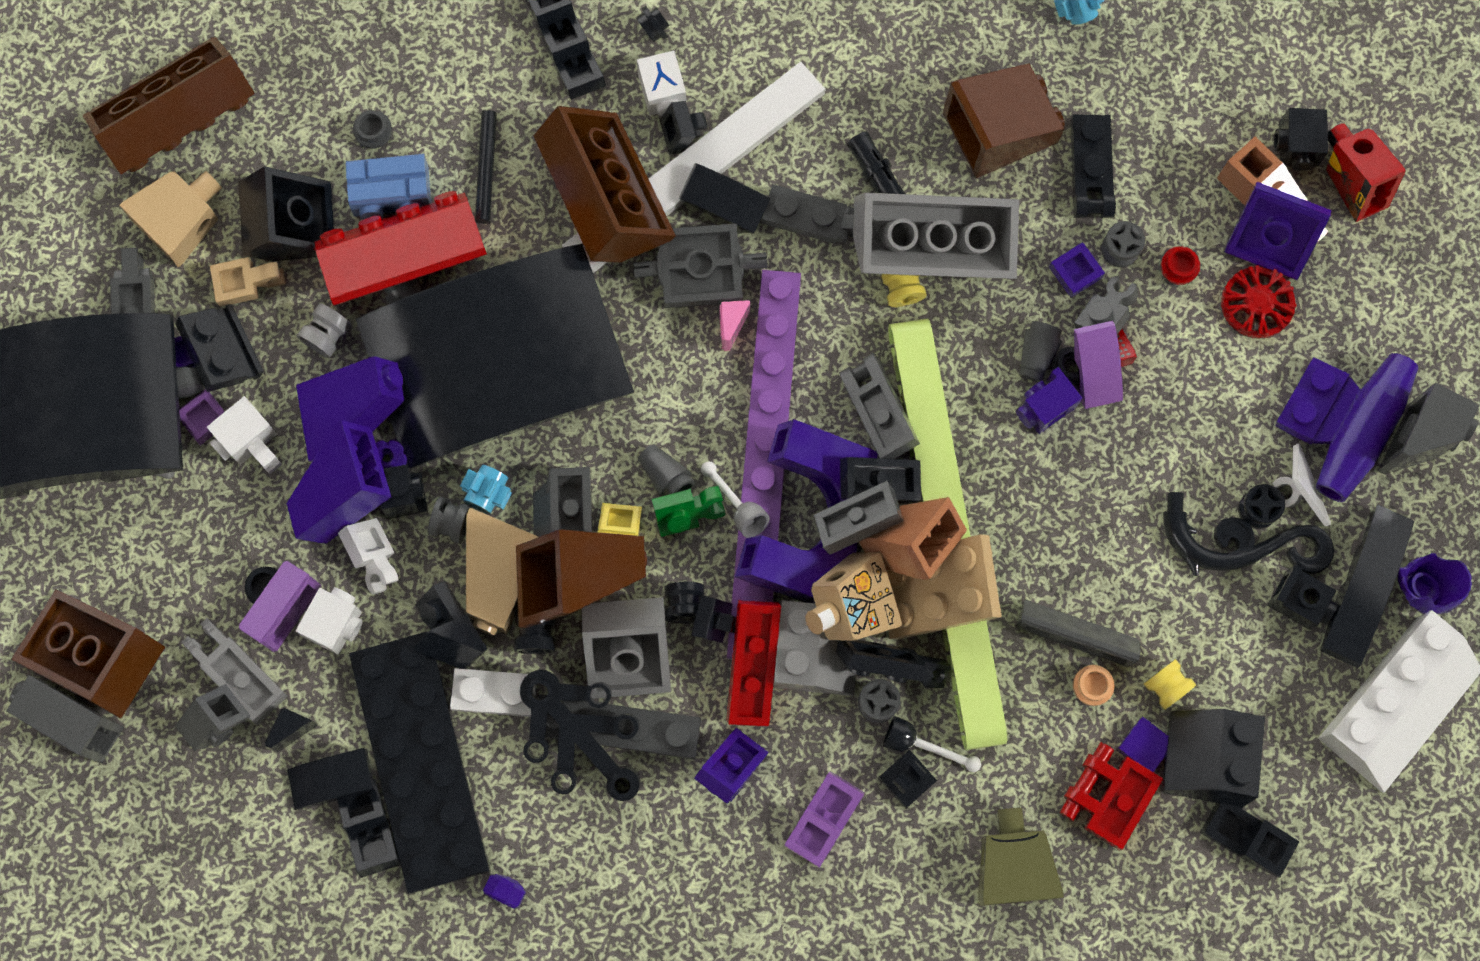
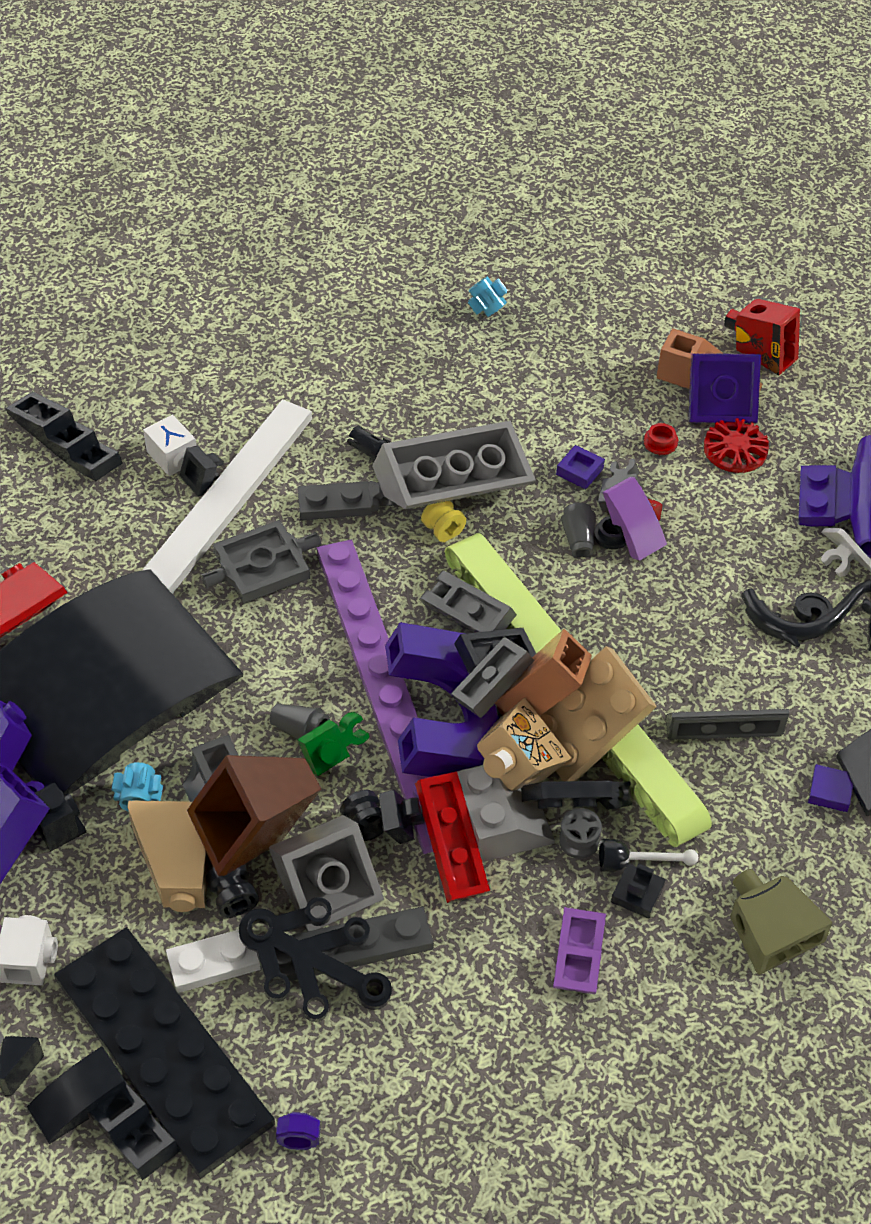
camera: 20 degrees left, 25 degrees down
white plate [338,518,398,595] -> none
black slope [413,581,487,669] -> none
dark grey wheel [428,497,472,544] -> none
black bar [475,110,497,224] -> none
reddish brown slope [533,106,676,263] -> none
black plate [636,5,670,42] -> none
black slope [678,163,770,233] -> none
dark purple slope [694,728,769,804] -> none
light grey hinge [701,461,770,538] -> none
bright pink slope [719,301,750,351] -> none
reddish brown slope [943,63,1065,178] -> none
dark purple brick [1016,367,1083,434] -> none
red plate [1059,742,1163,851] -> none
black plate [1070,114,1116,218] -> none
light nougat plate [1073,665,1115,706] -> none
dark grey wheel [1101,221,1145,267] -> none
light yellow wheel [1144,659,1196,710] -> none
black wheel [1238,484,1285,529] -> none
black brick [1273,108,1328,171] -> none

